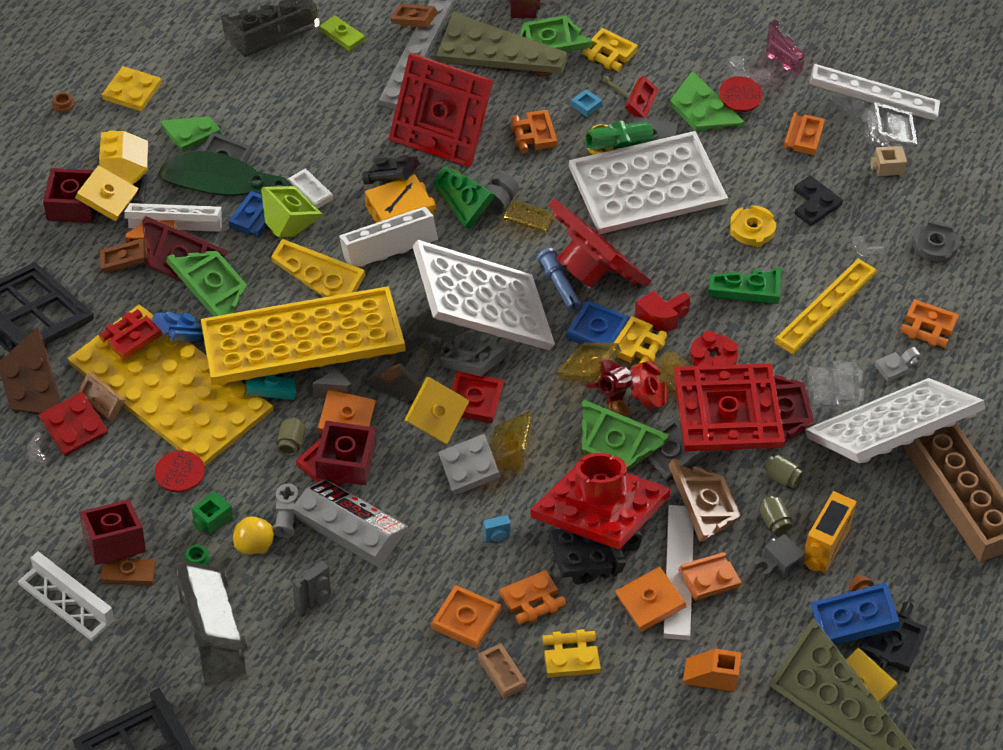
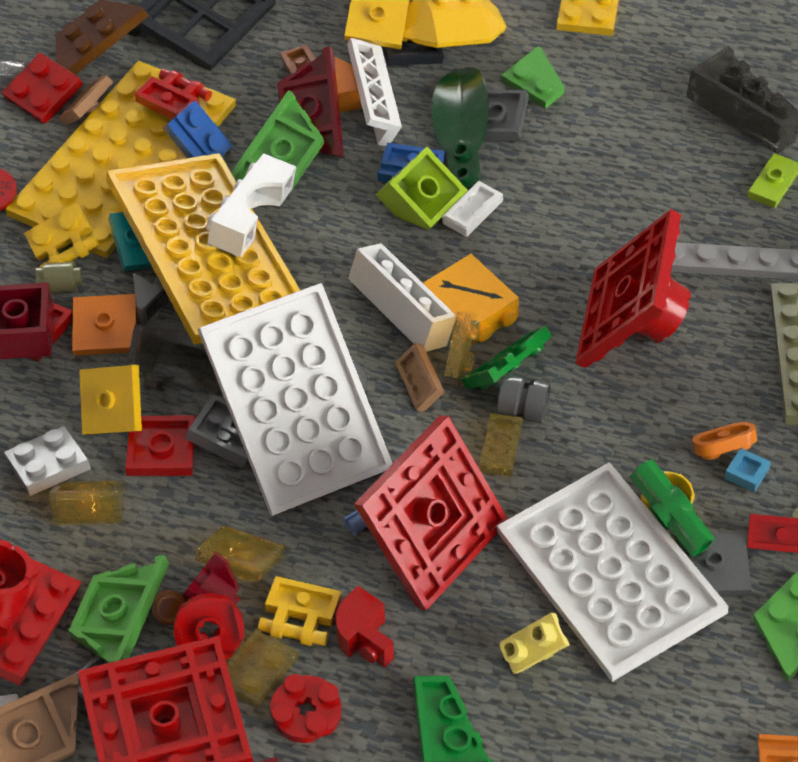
camera: 80 degrees right, 0 degrees up
yellow wing [271,239,365,297] -> none
black plate [362,155,420,185] -> none
orange plate [511,110,557,153] -> none
blue plate [566,300,630,355] -> none
yellow plate [730,206,776,247] -> none
none -> yellow plate [24,202,99,267]
none -> white arch [206,153,296,257]
none -> medium nougat plate [395,342,444,412]
none -> clear yellow plate [444,311,480,378]
none -> light yellow hips [500,613,569,674]
none -> orange plate [692,422,757,460]

